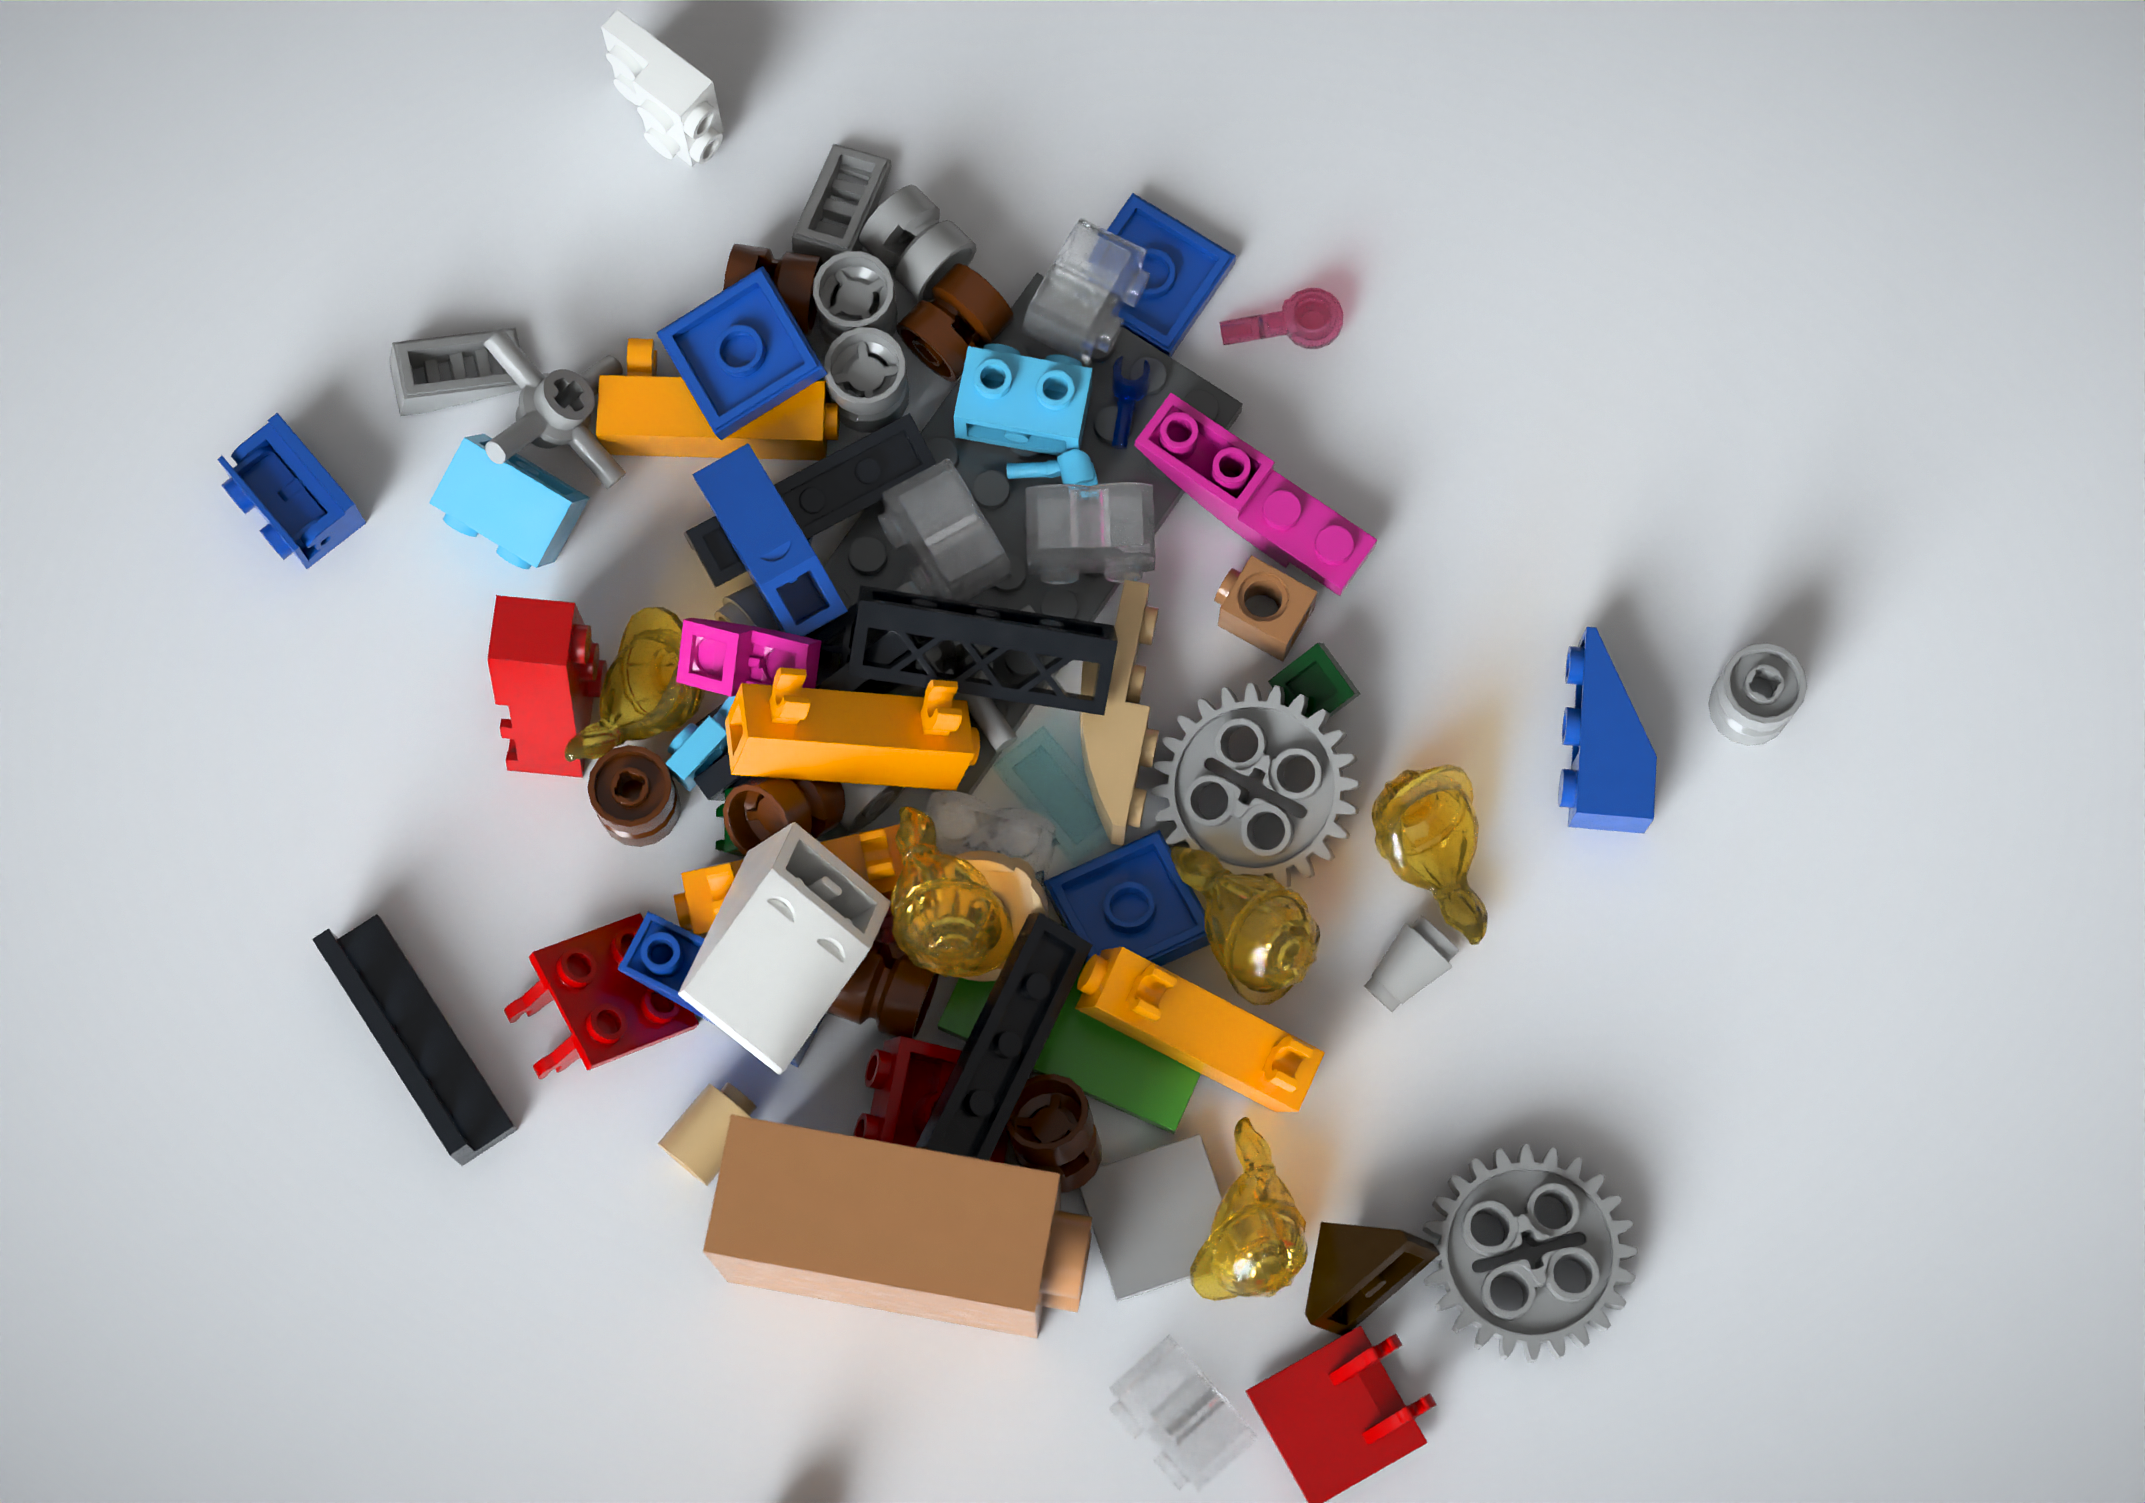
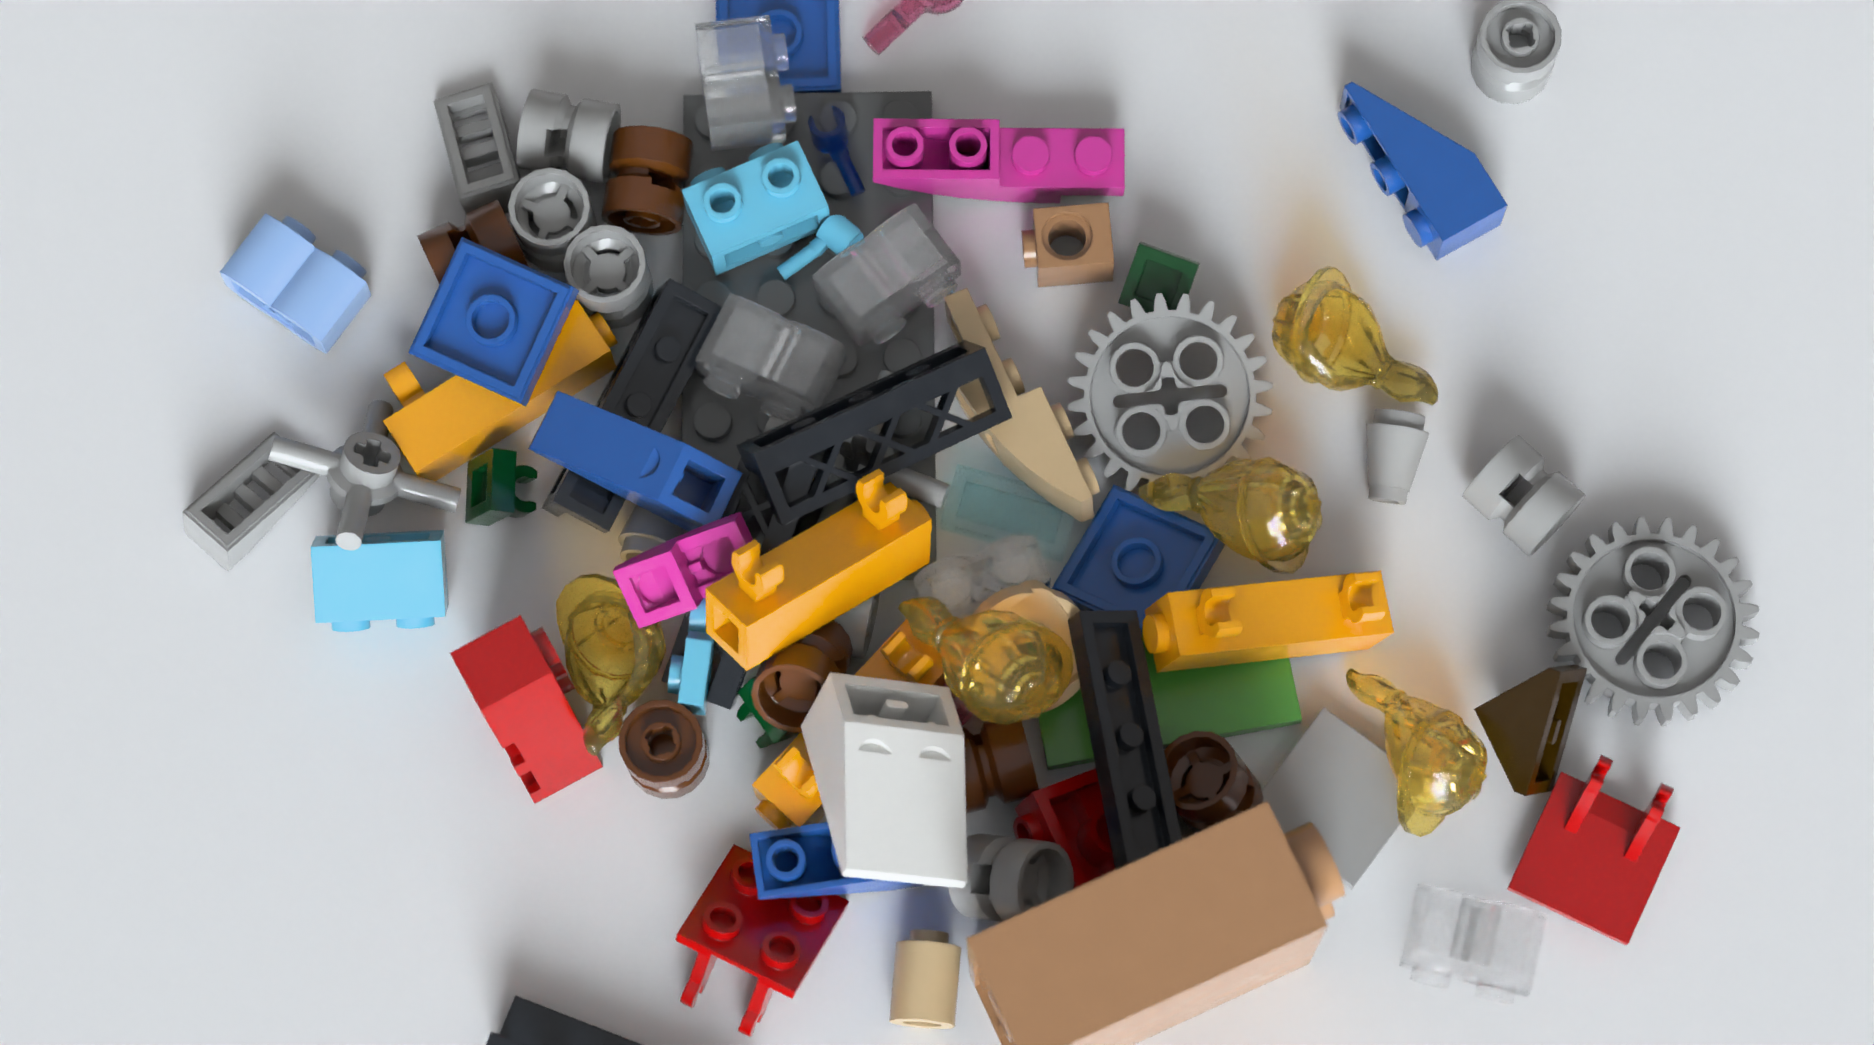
camera: 30 degrees left, 0 degrees up
blue hinge [217,413,366,569] -> none
white plate [602,9,724,167] -> none
none -> light blue brick [220,213,371,354]
none -> dark green tile [465,448,538,526]
none -> light grey wheel [948,833,1074,922]
none -> light grey wheel [1462,435,1586,556]

